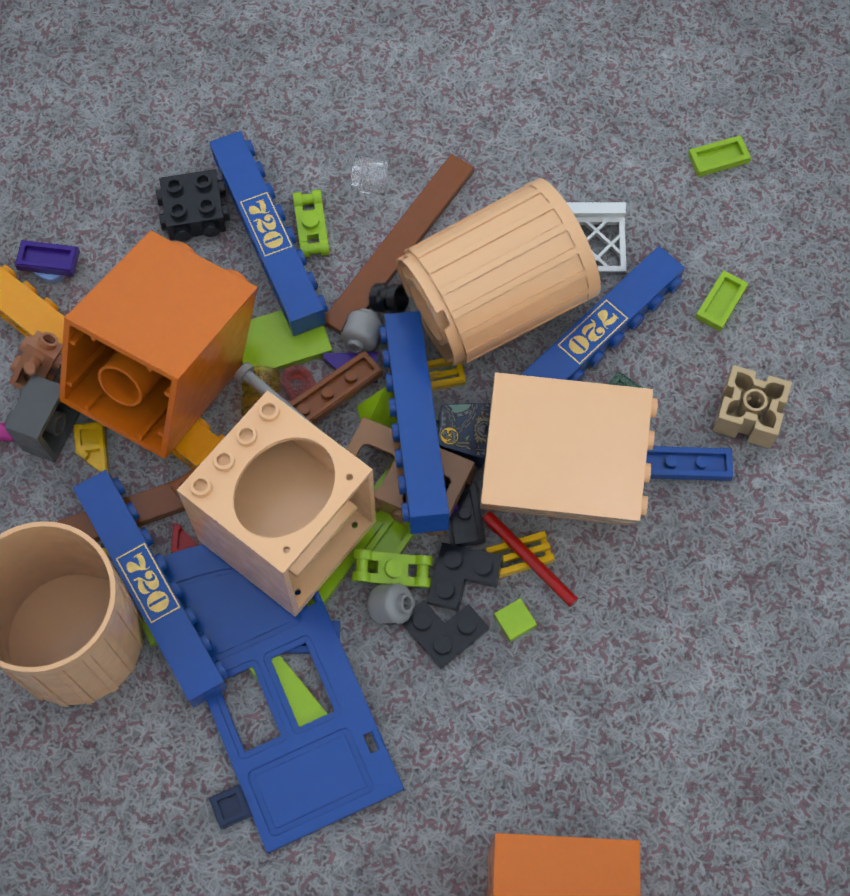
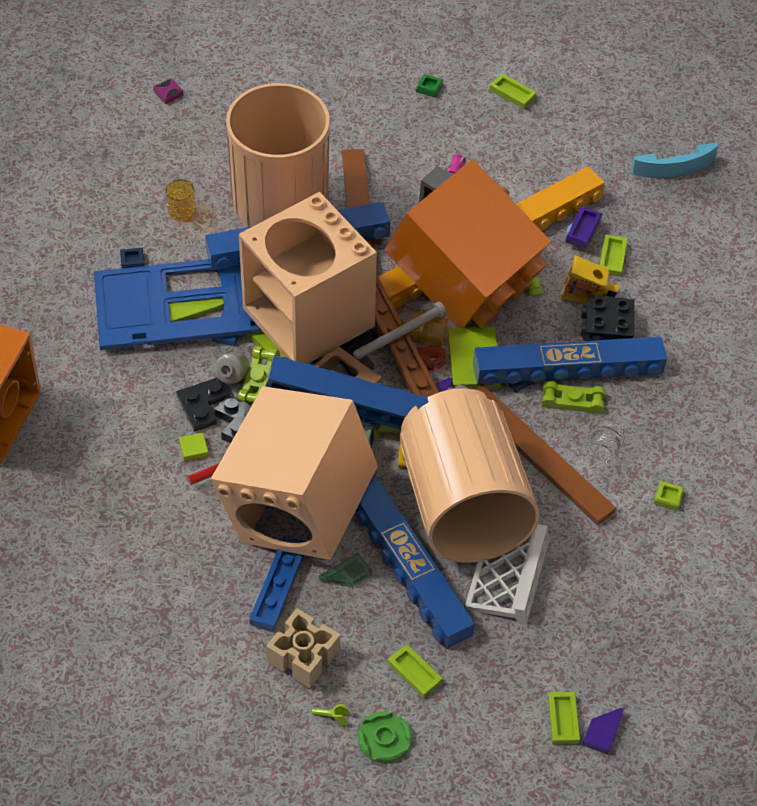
camera: 105 degrees right, 15 degrees down
none -> clear yellow wheel [165,179,196,221]
none -> lime hand [312,704,351,726]
none -> bright green tile [357,711,412,763]
none -> yellow torso [561,256,619,304]
none -> dark purple tile [582,708,624,755]
none -> lime tile [600,234,628,277]
none -> lime tile [654,481,685,511]

